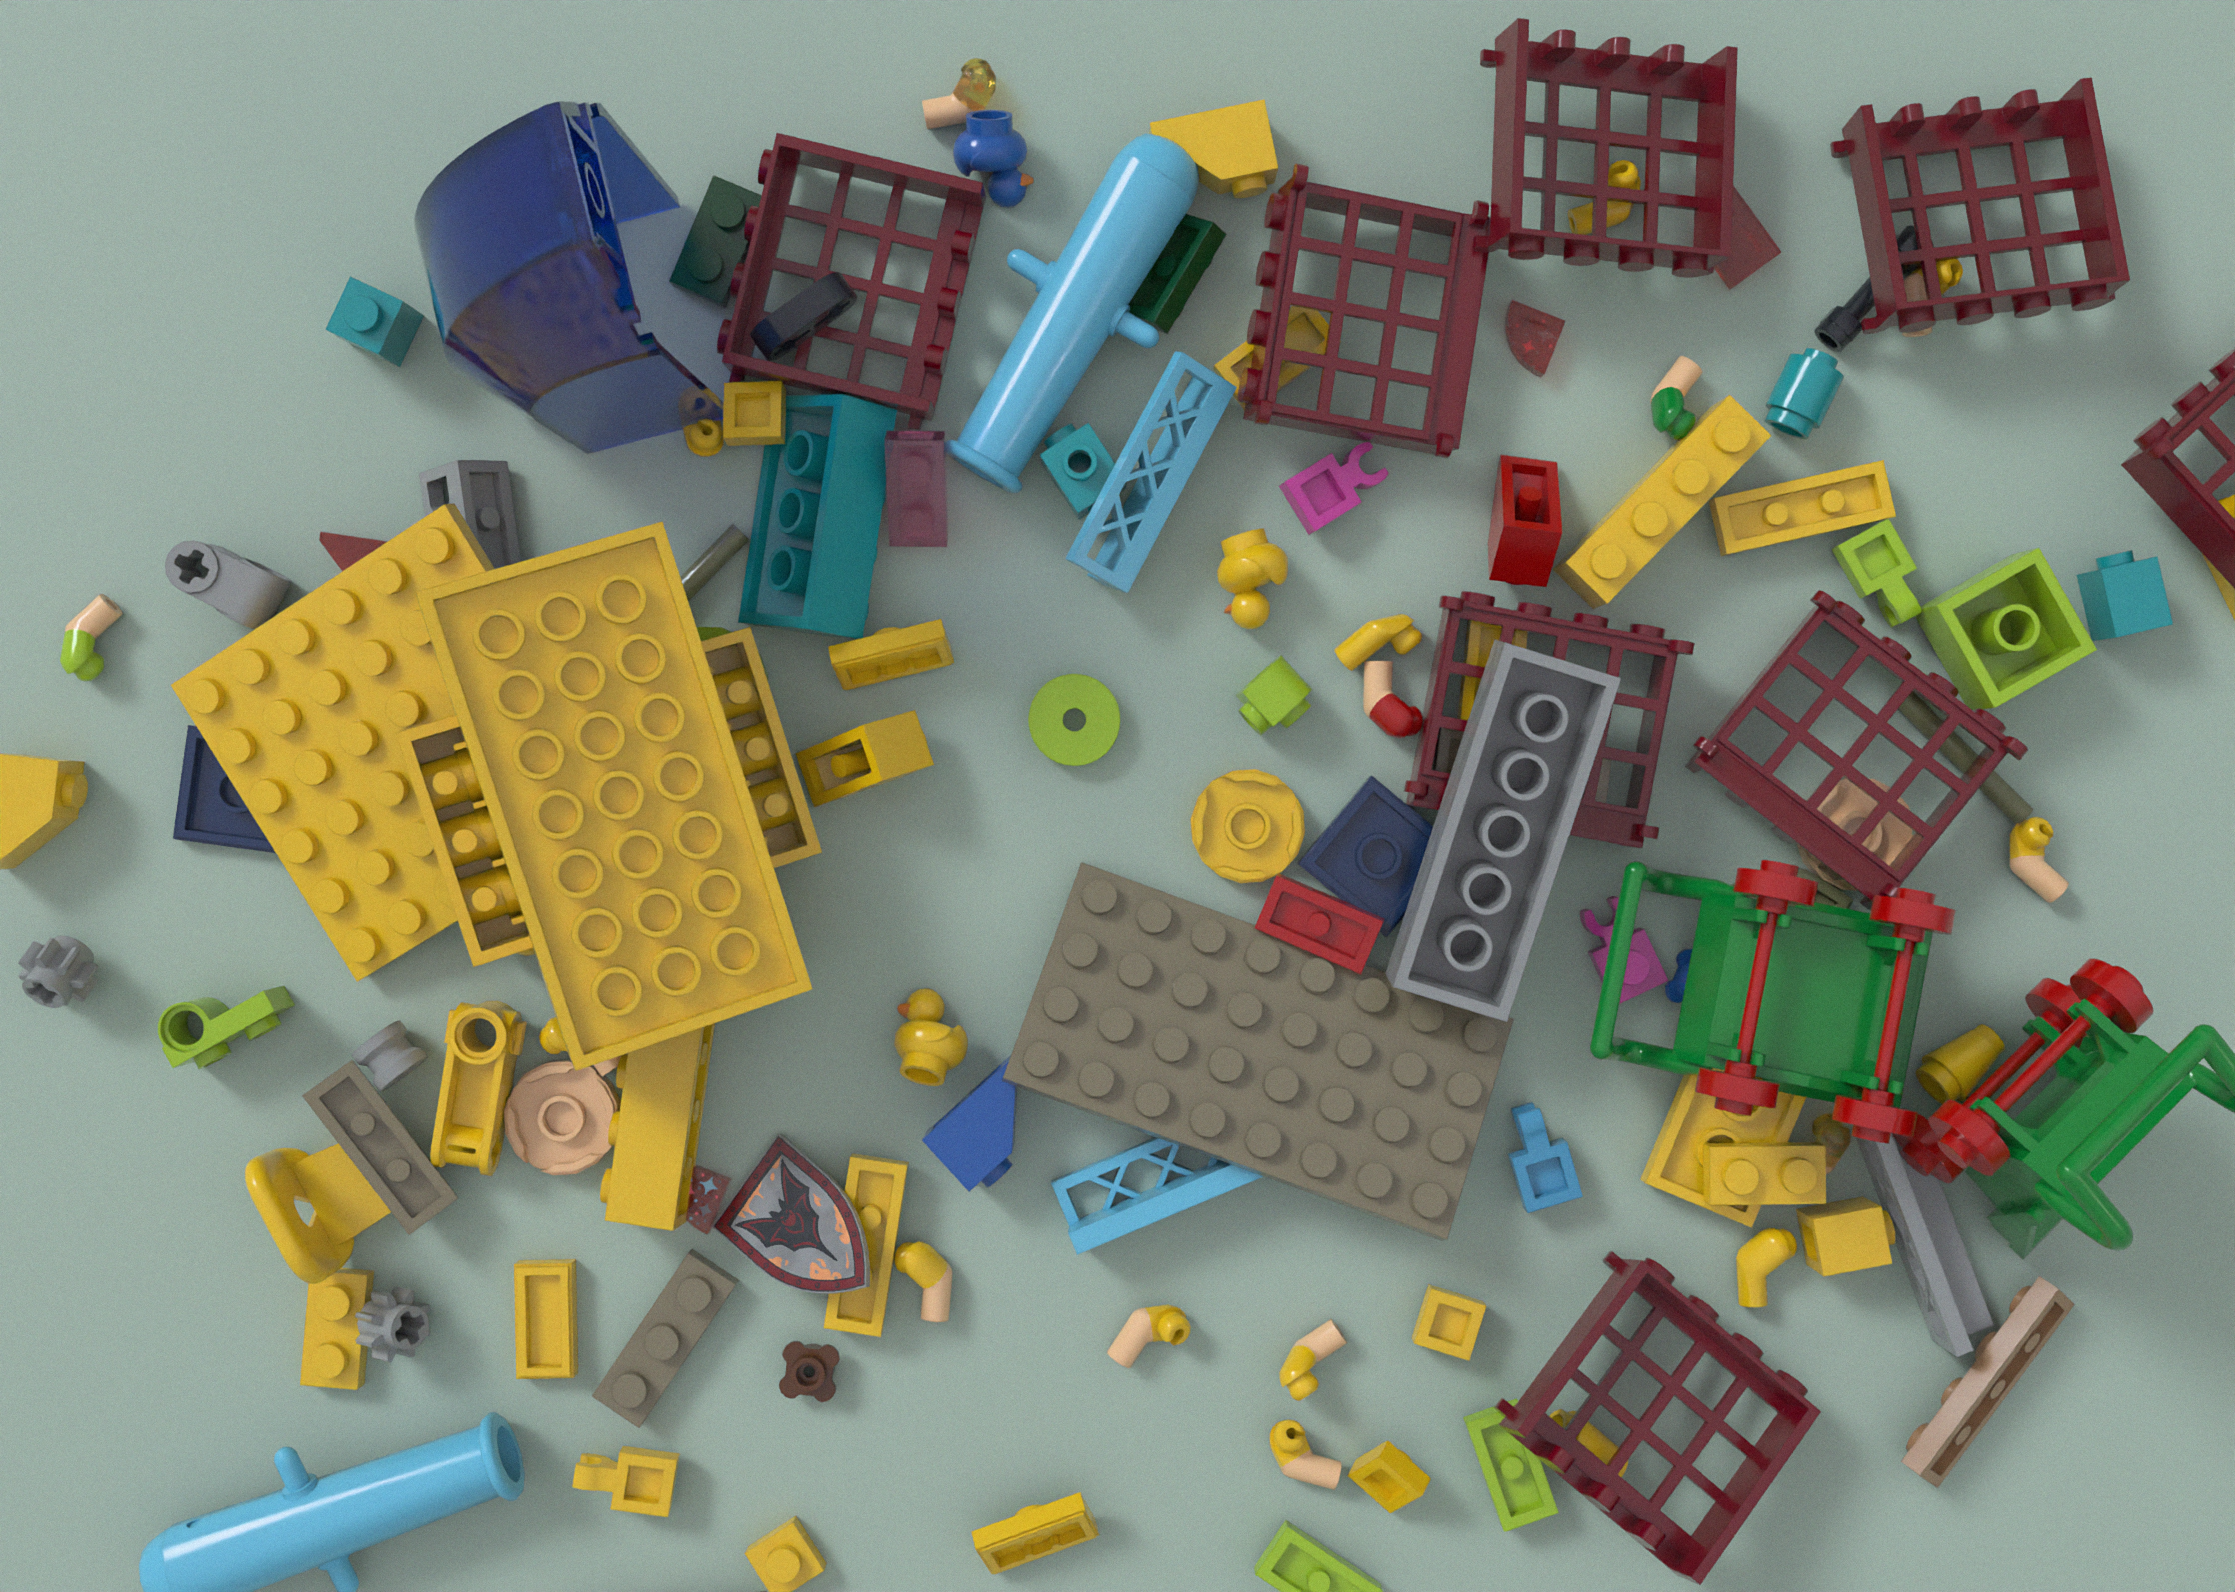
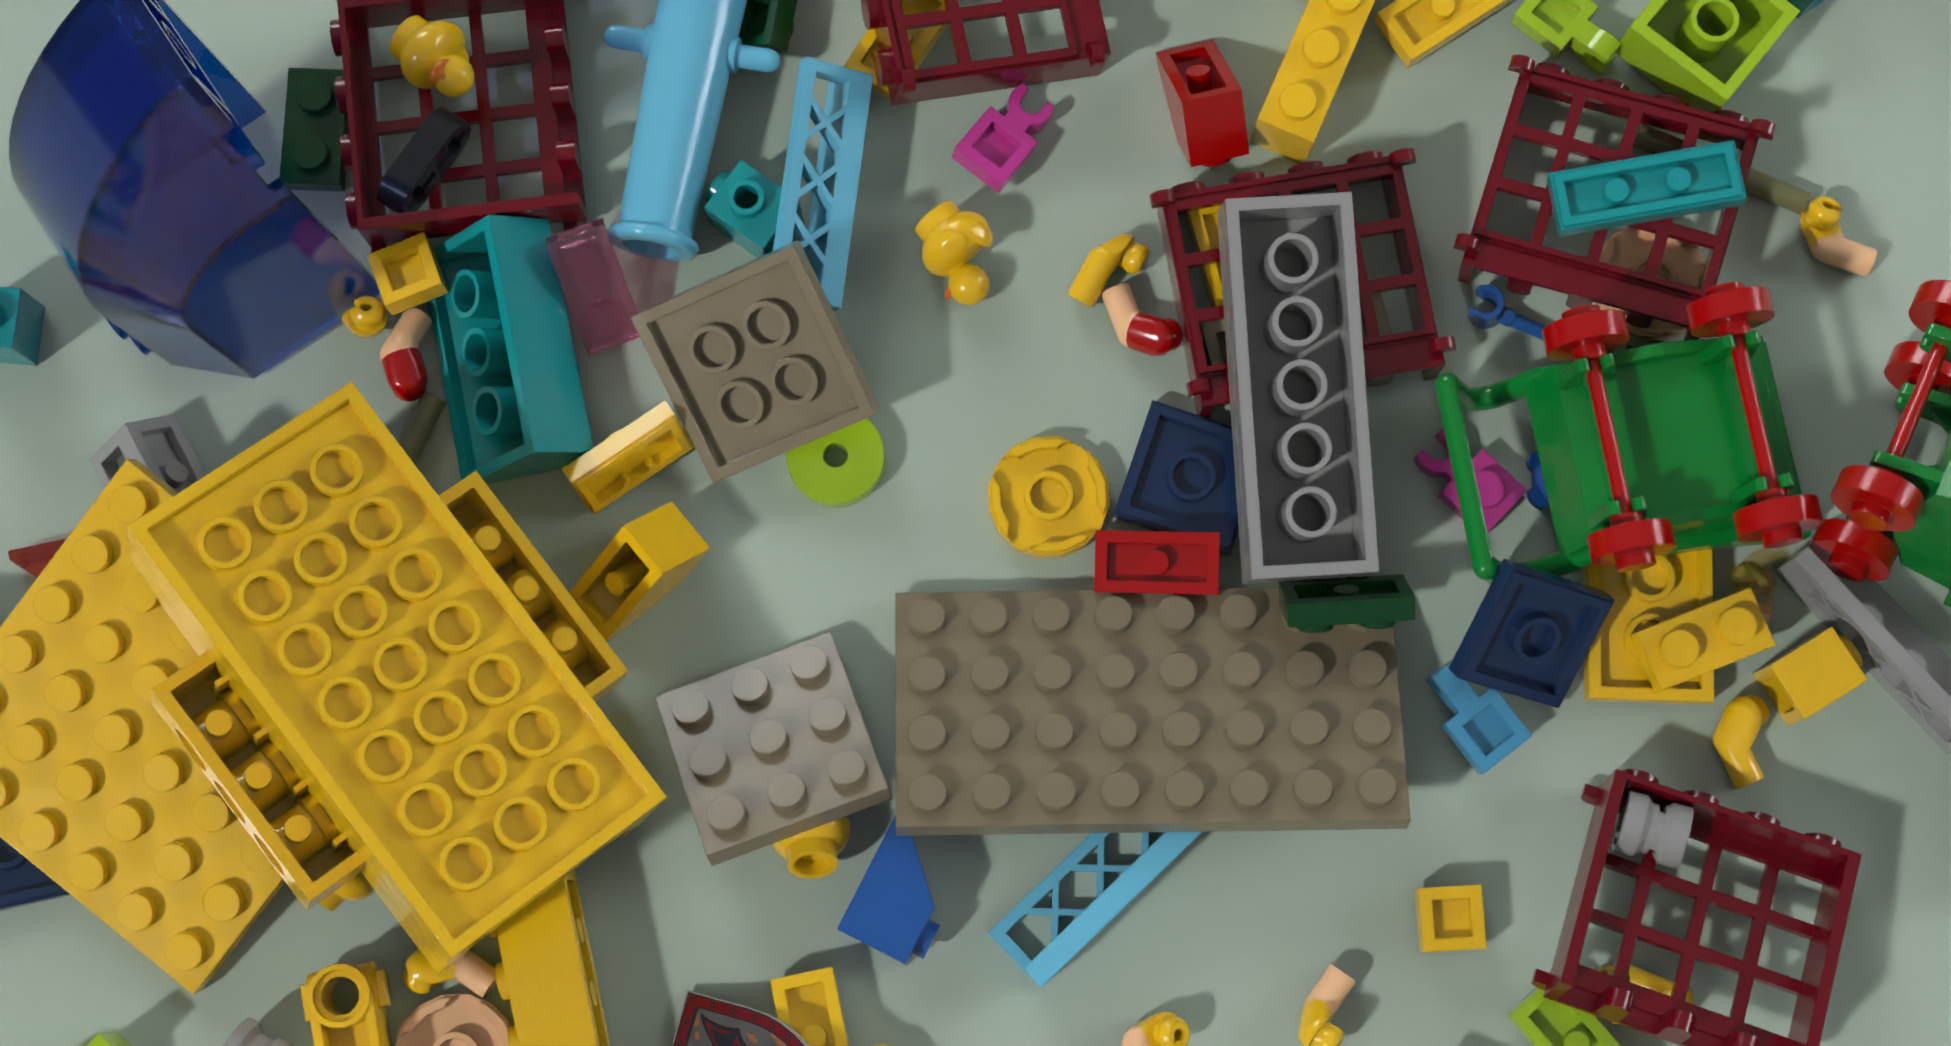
camera: 15 degrees left, 10 degrees down
lime plate [1235,655,1312,736] -> none
yellow cone [1915,1024,2005,1104] -> none
none -> arm [379,307,432,402]
none -> yellow animal [390,15,475,97]
none -> dark tan plate [631,240,880,483]
none -> dark tan plate [655,632,892,866]
none -> dark green plate [1279,574,1415,633]
none -> dark blue tile [1448,558,1615,708]
none -> blue hand [1468,284,1546,340]
none -> teal tile [1547,140,1747,237]
none -> light grey wheel [1612,790,1694,869]

